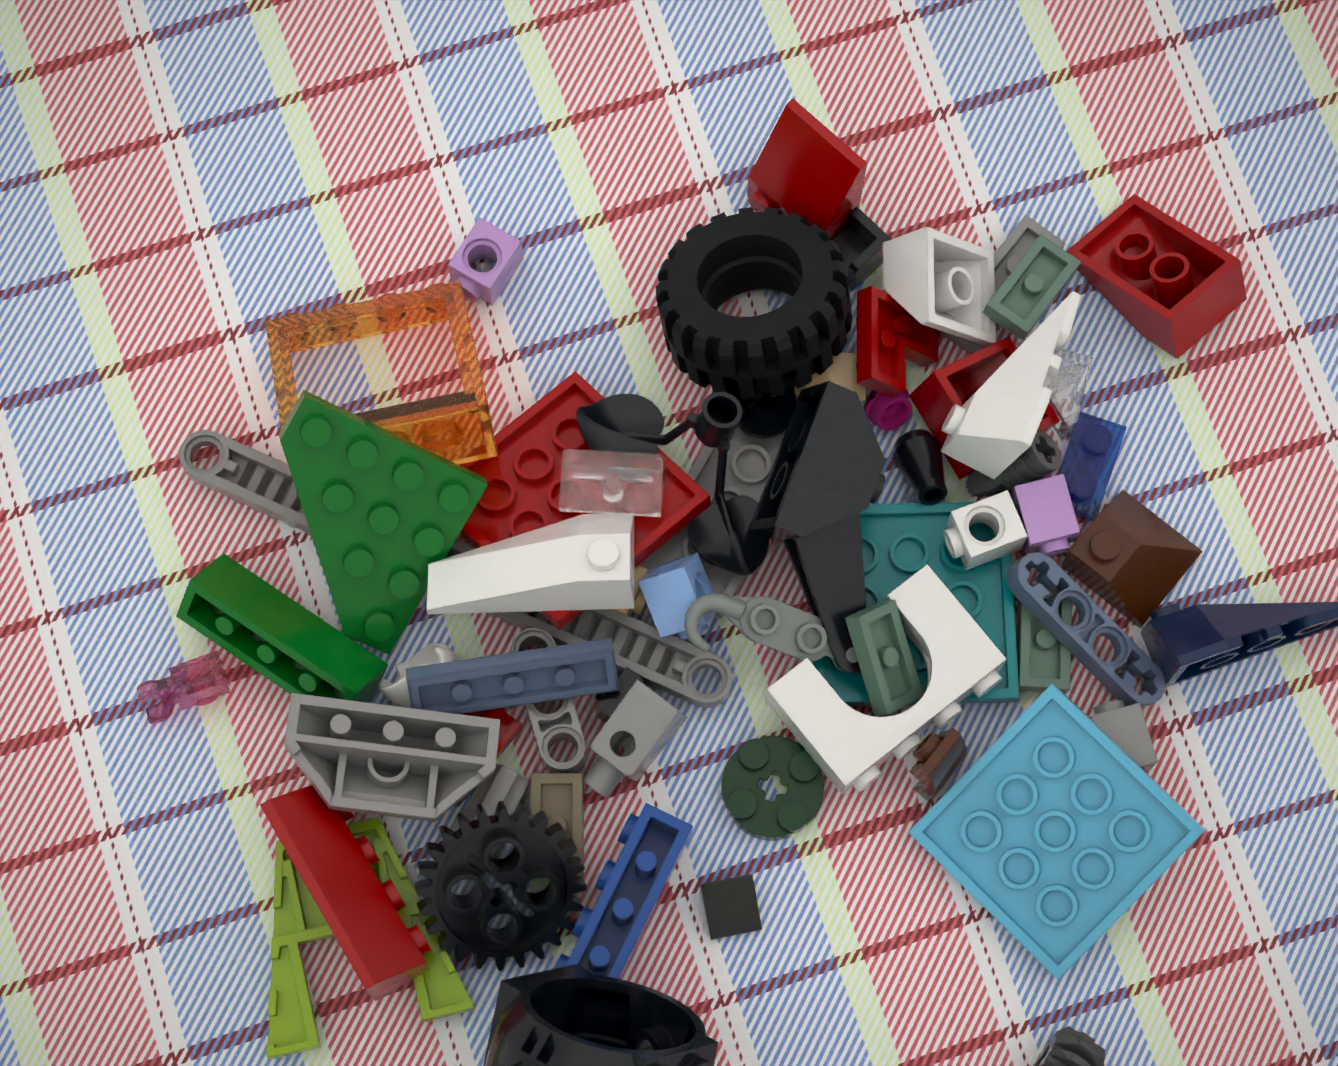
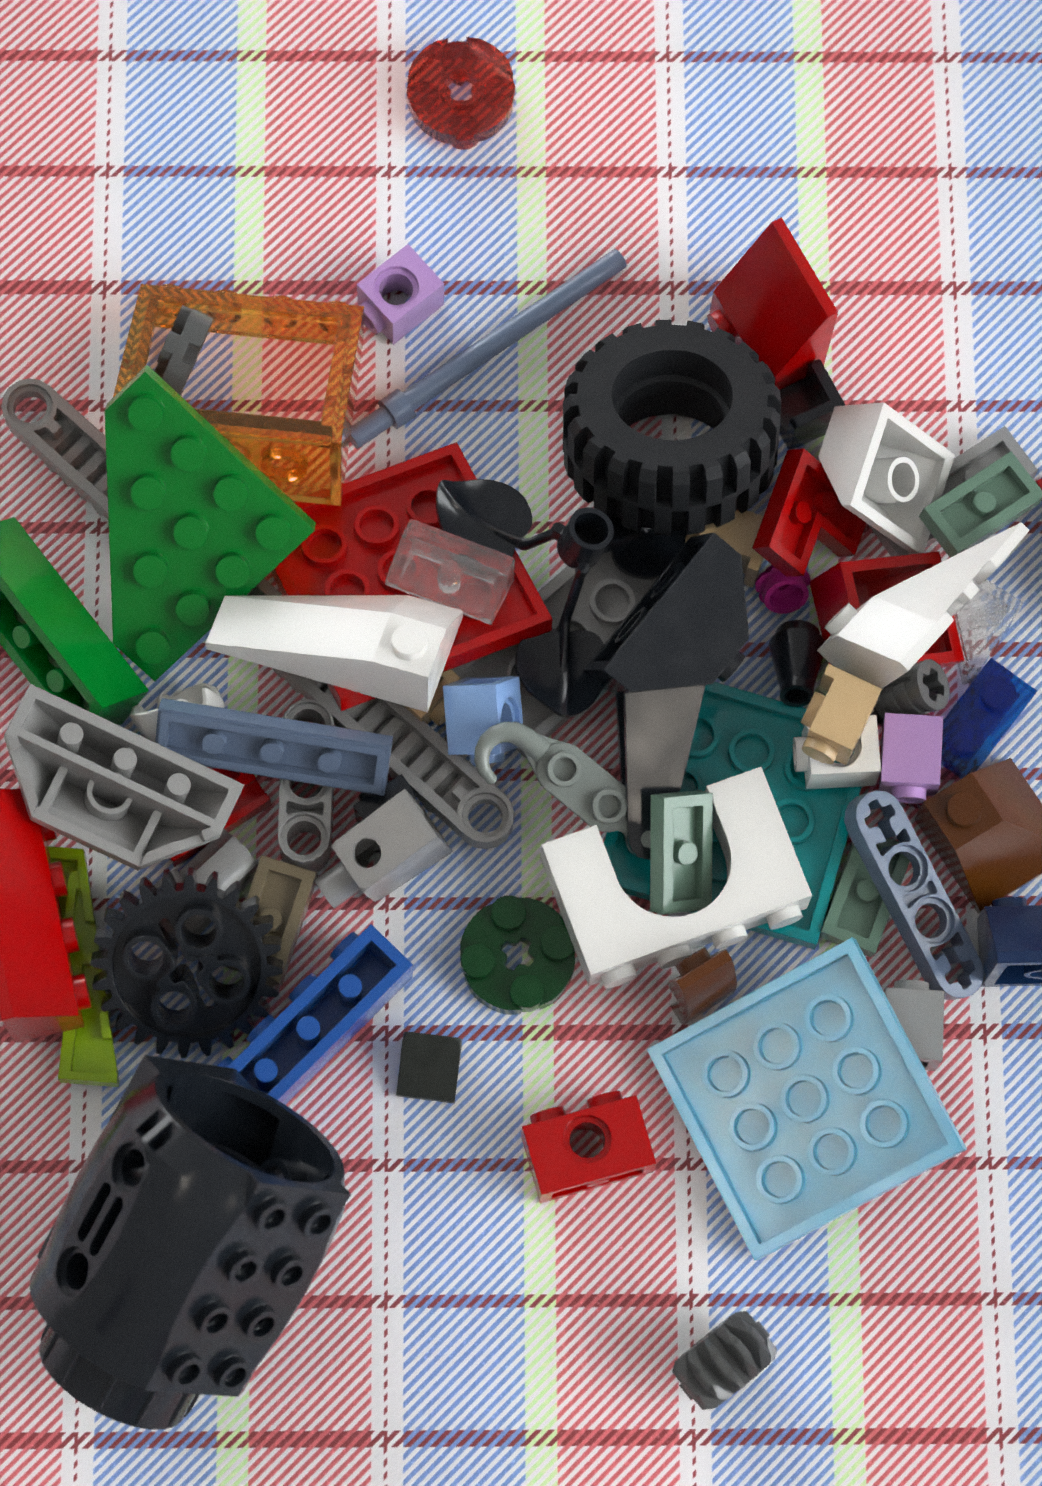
camera: 15 degrees right, 0 degrees up
none -> dark grey plate [155,305,214,396]
none -> sand blue bar [345,249,627,449]
none -> clear red plate [406,37,516,150]
none -> red brick [521,1091,656,1203]
none -> tan brick [801,664,882,765]

